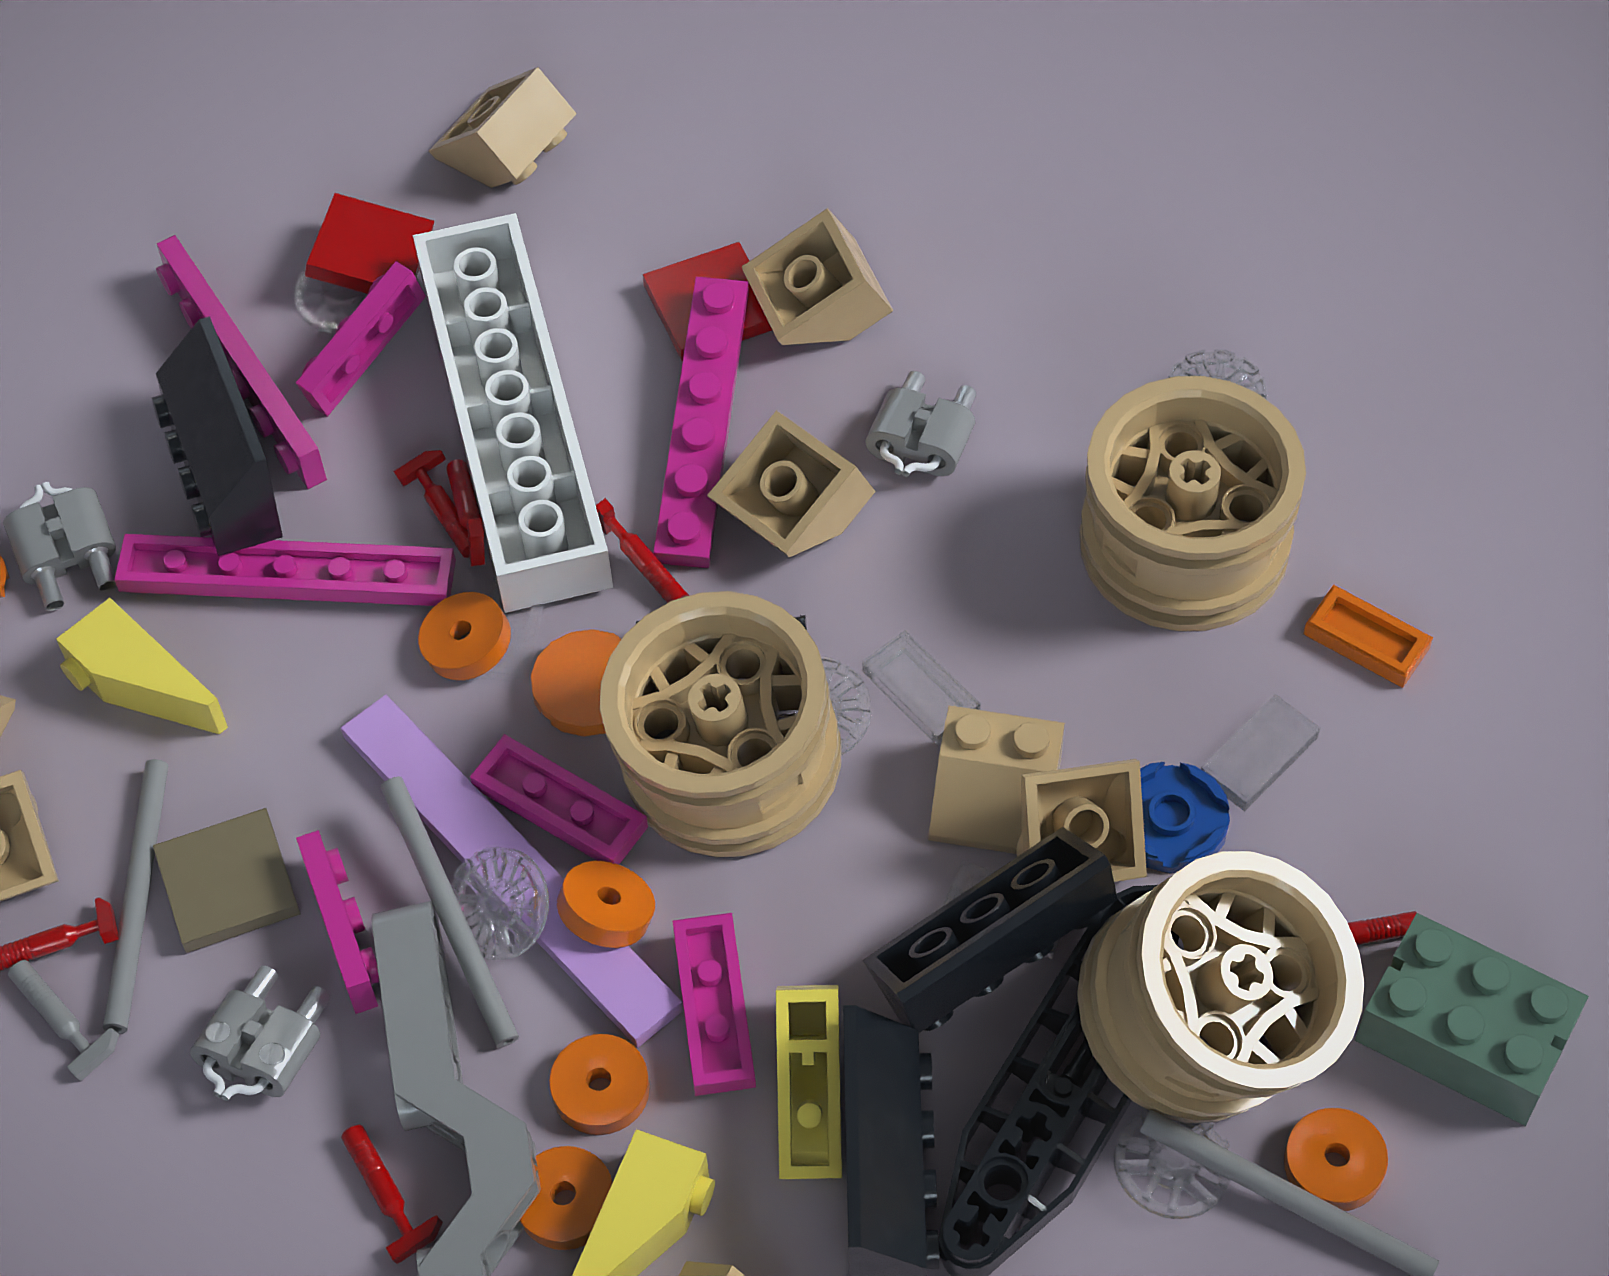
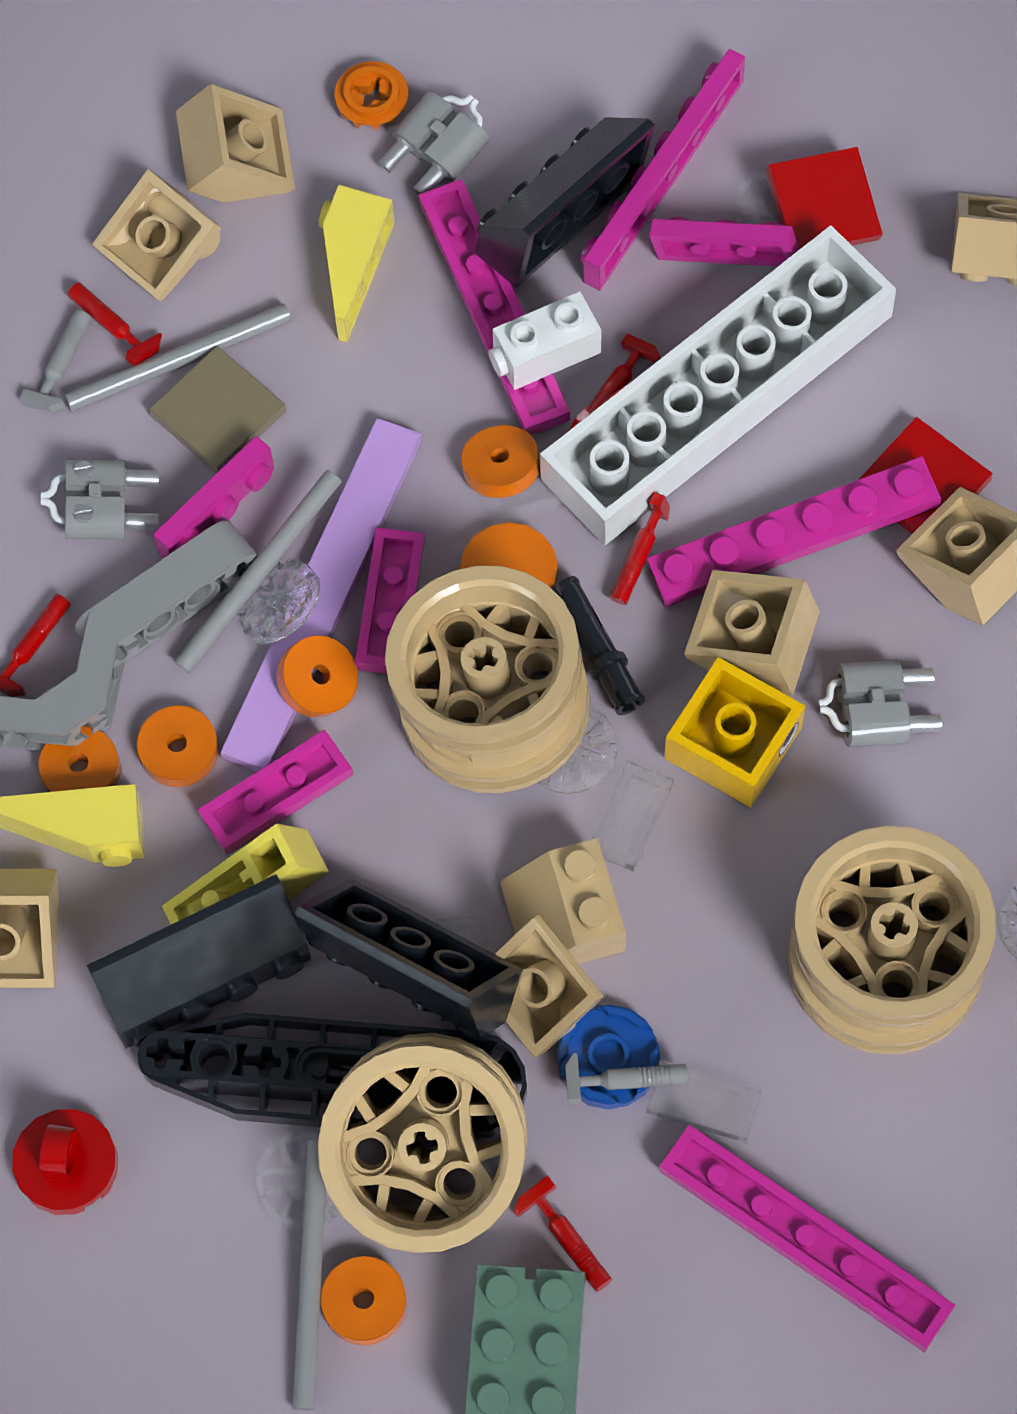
camera: 65 degrees right, 10 degrees up
orange tile [1303,584,1433,688] -> none
none -> white brick [488,291,602,390]
none -> light grey piece [565,1053,688,1105]
none -> dark pink plate [659,1124,956,1353]
none -> yellow brick [665,657,806,808]

